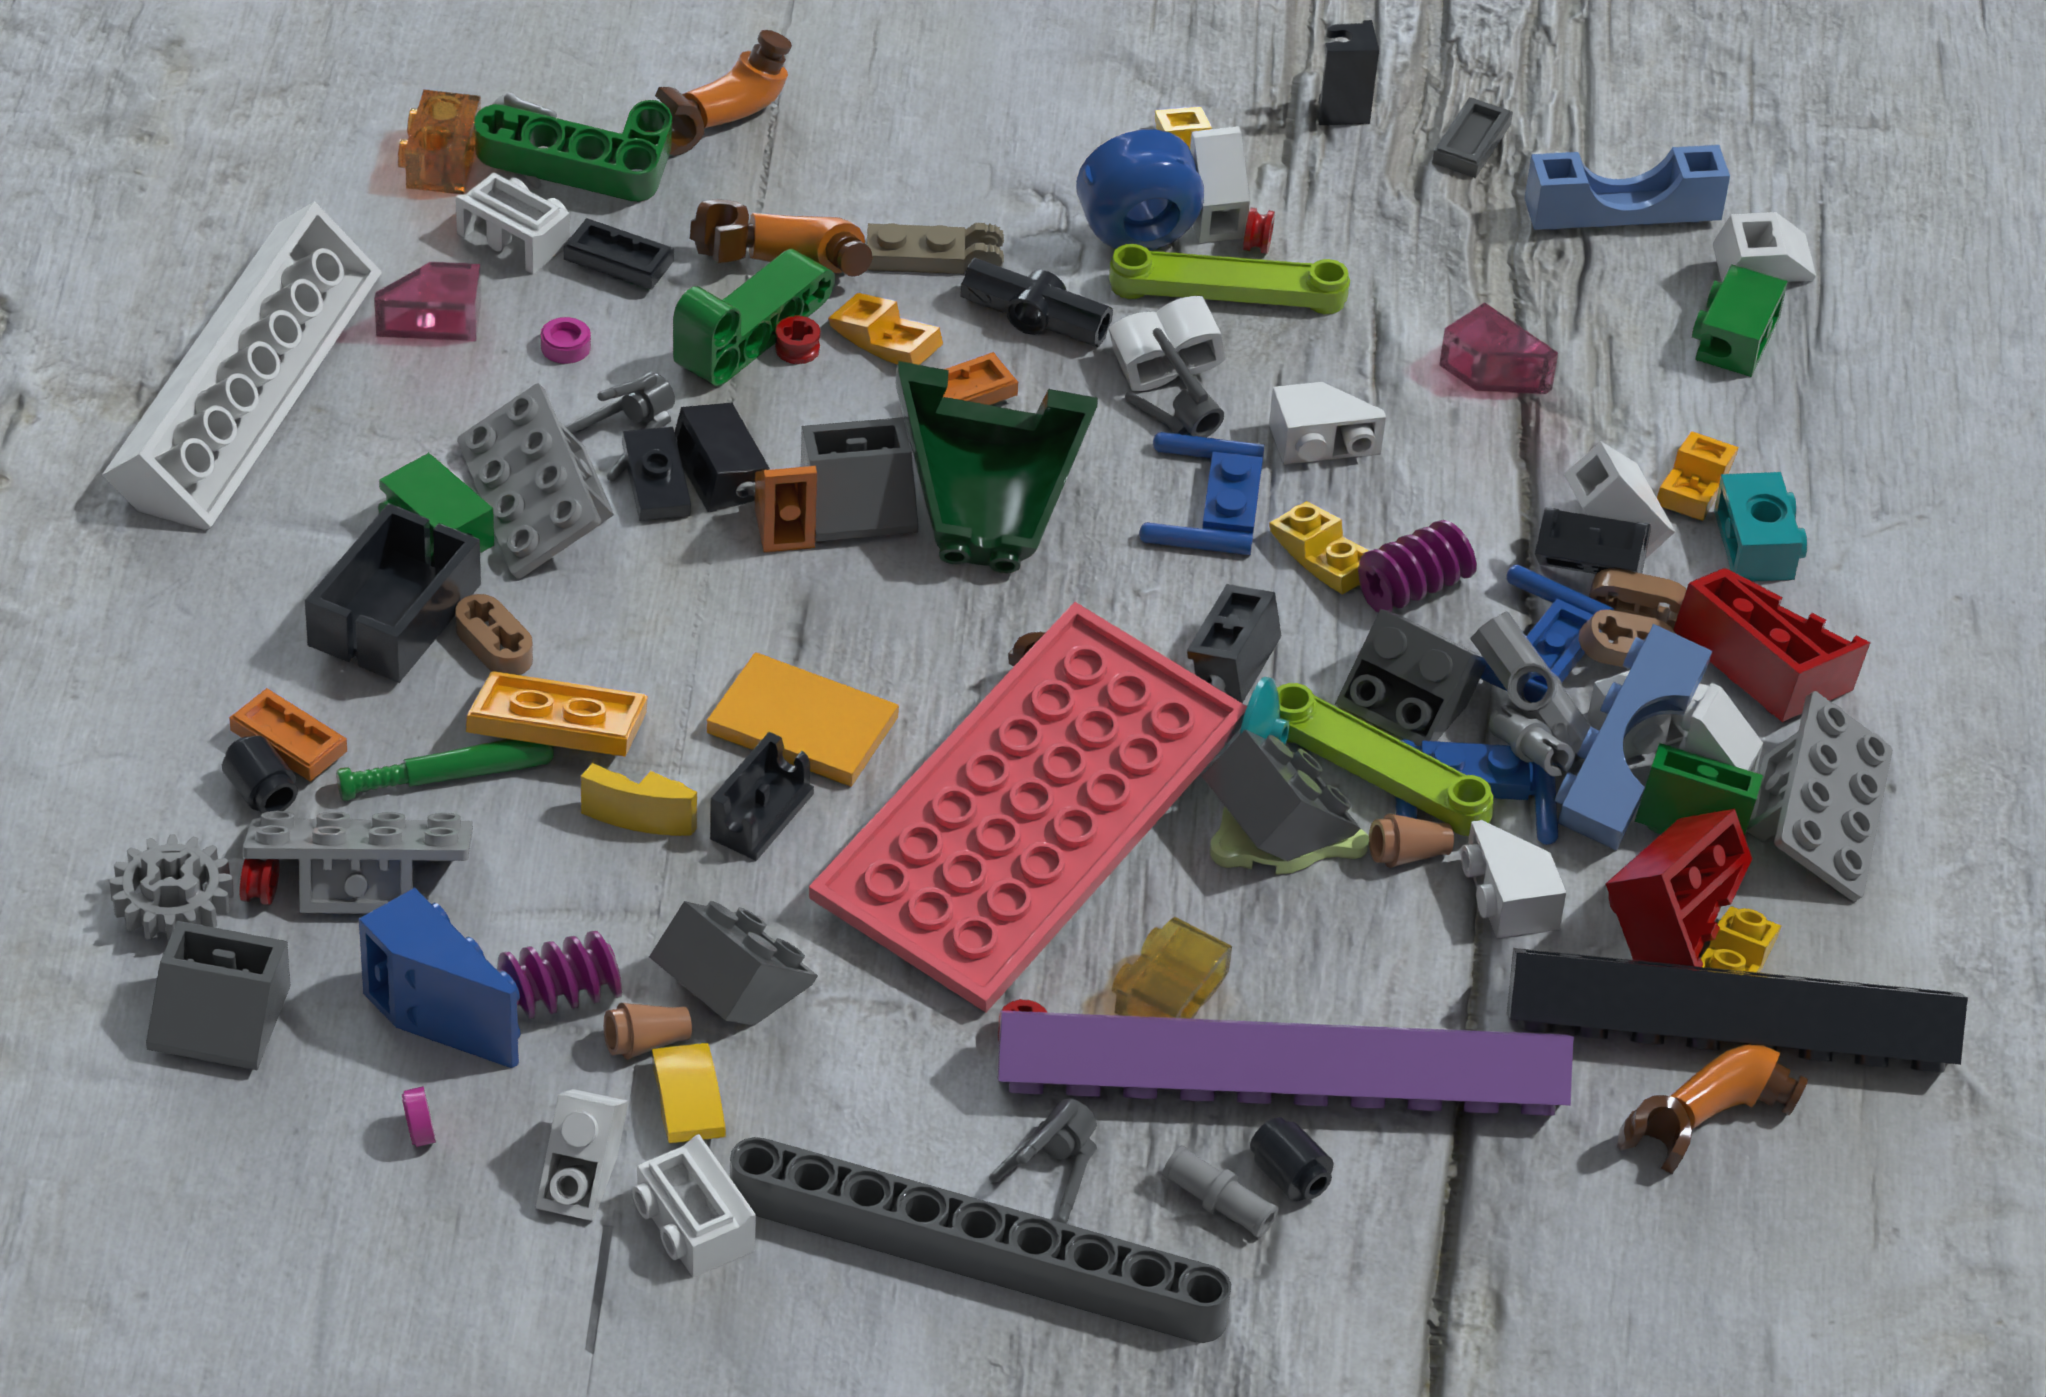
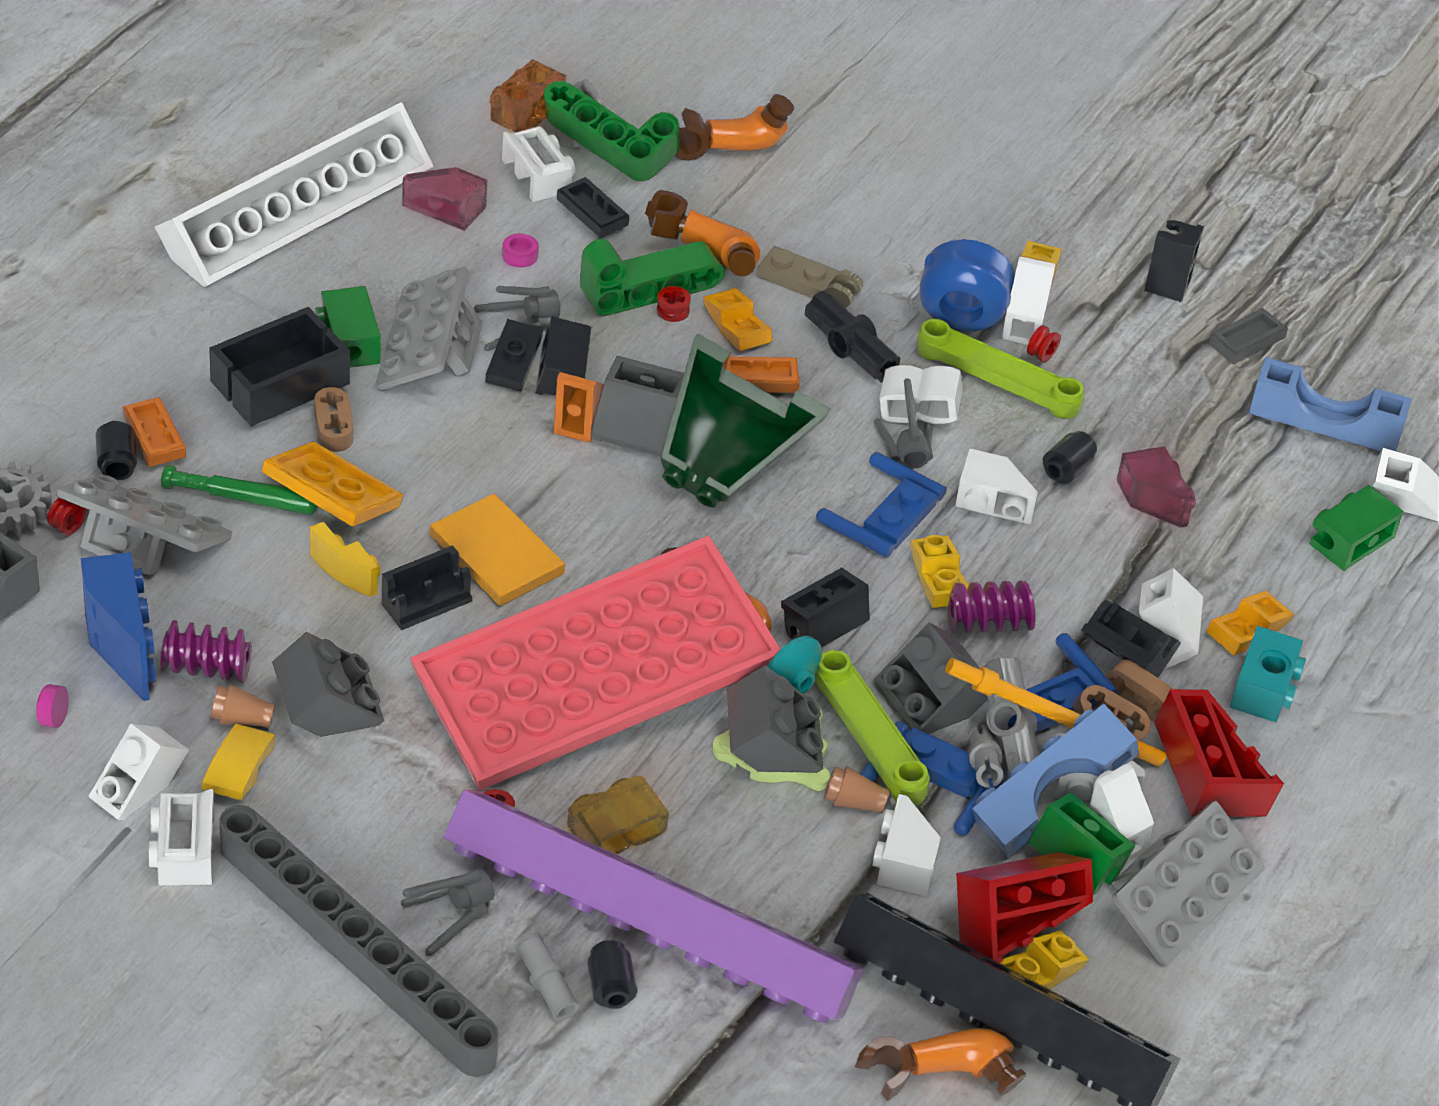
camera: 25 degrees right, 0 degrees up
none -> light orange bar [945,657,1166,767]
none -> black brick [1043,431,1097,484]

